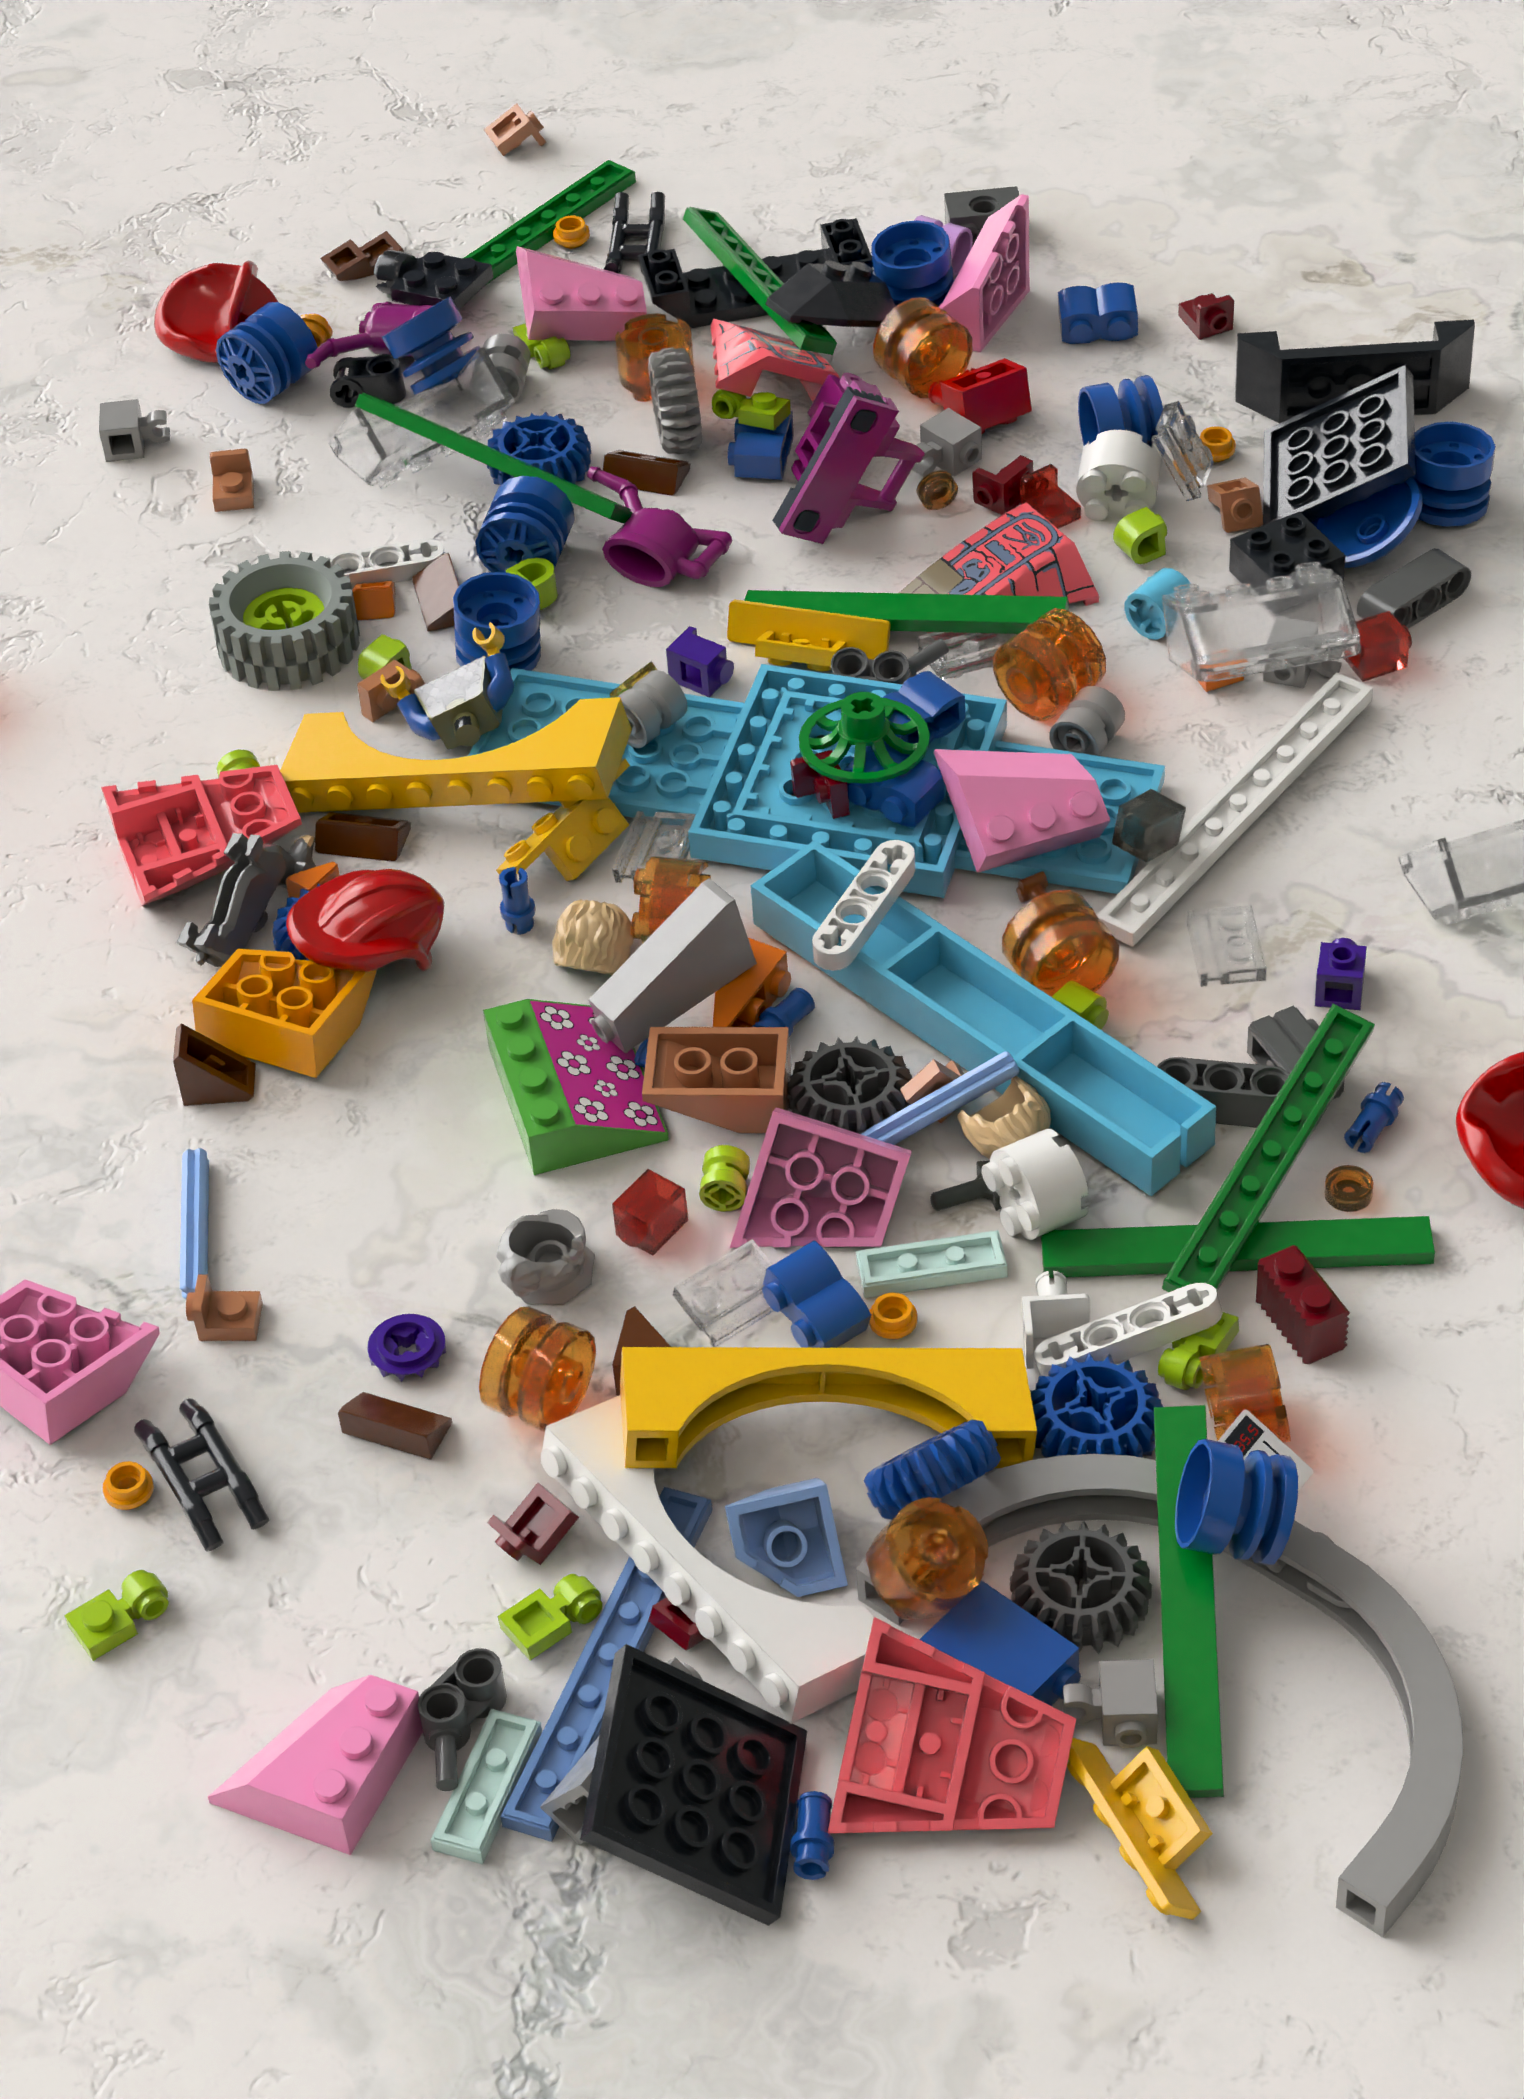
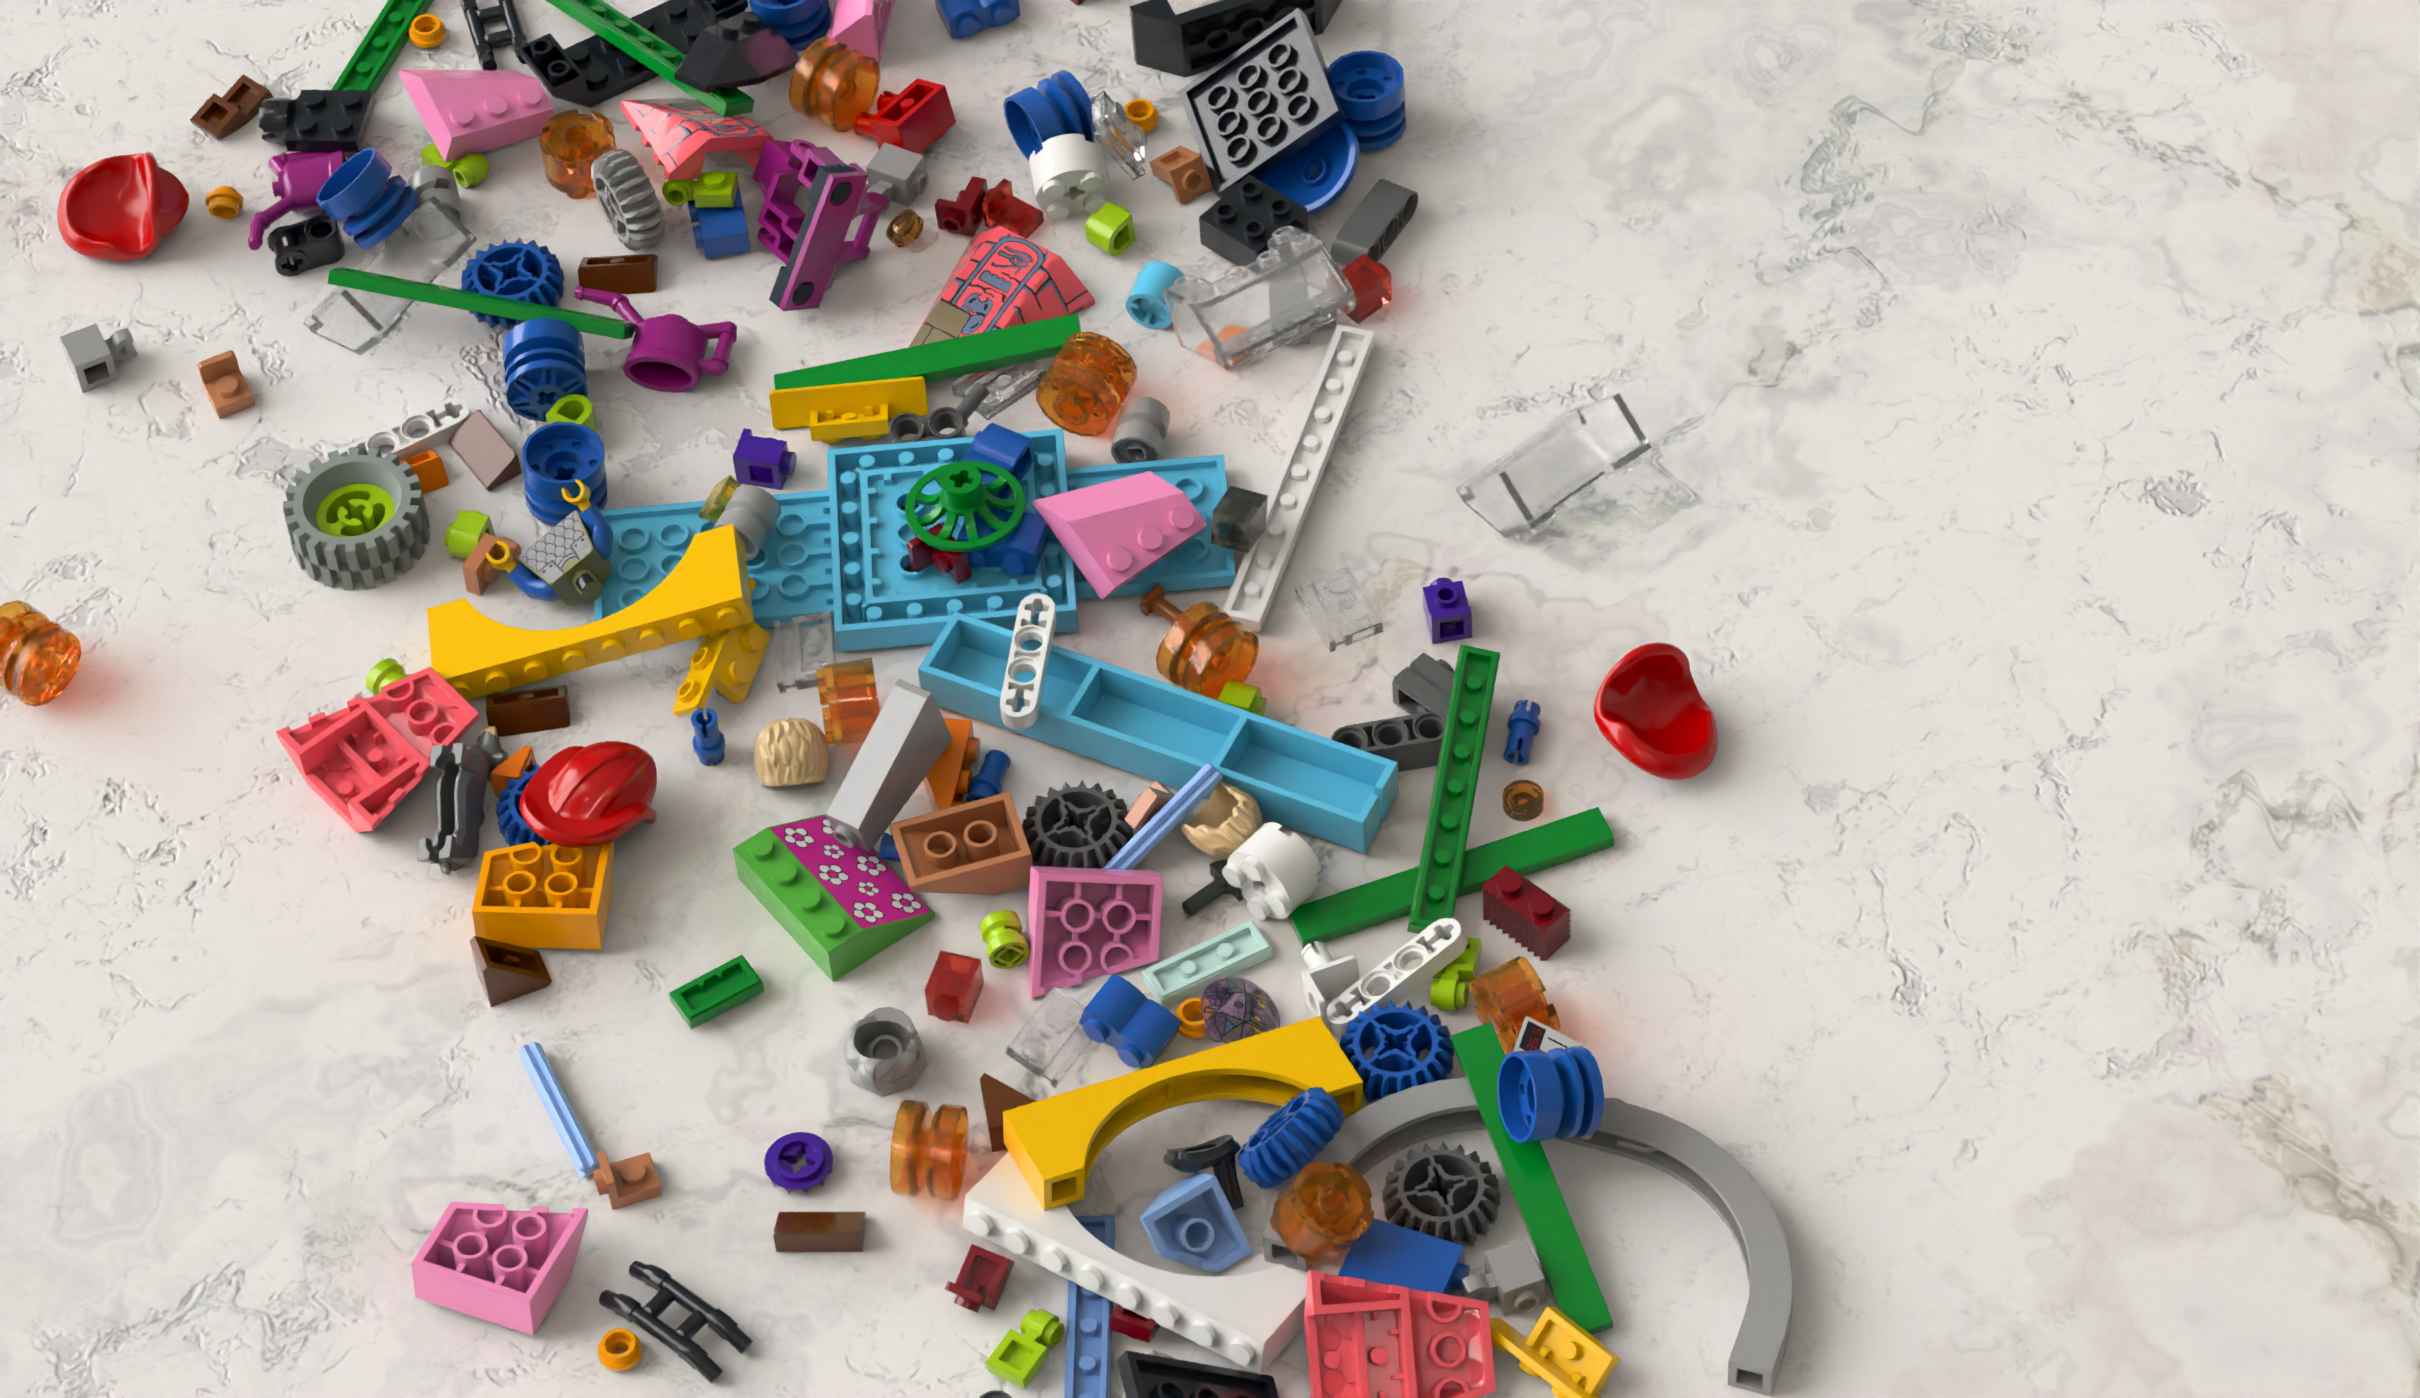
camera: 20 degrees left, 5 degrees up
blue wheel [216,302,317,404] -> none
none -> green plate [669,955,764,1030]
none -> black piece [1163,1135,1244,1211]
none -> dish [1201,977,1280,1044]

